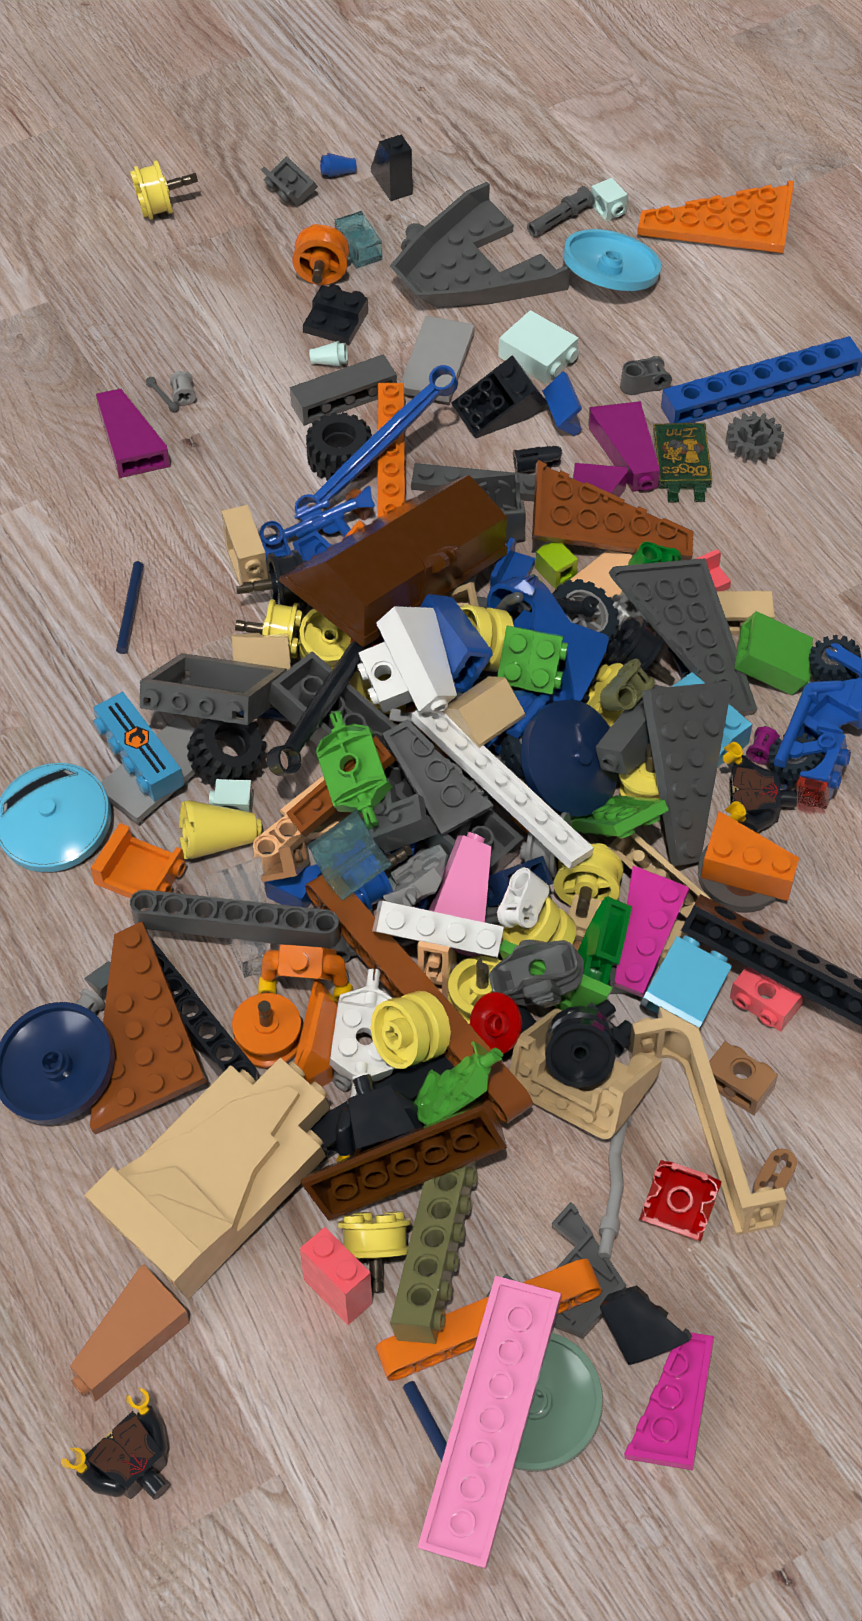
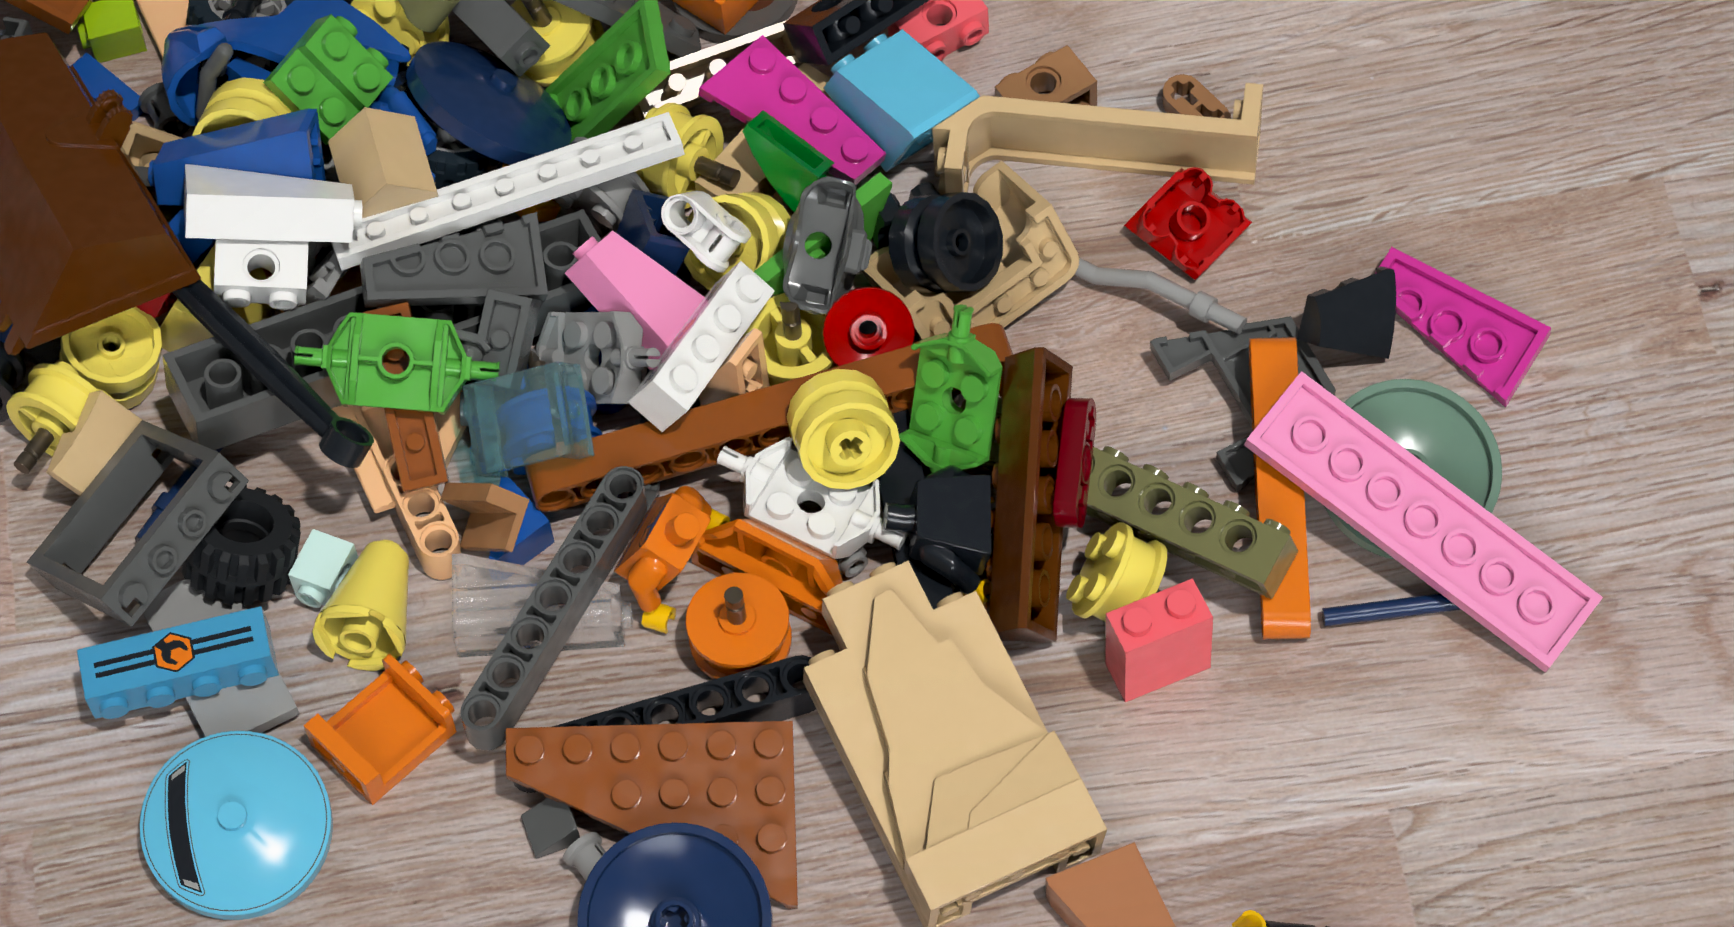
camera: 65 degrees left, 5 degrees up
none -> dark red beam [1053,398,1096,528]

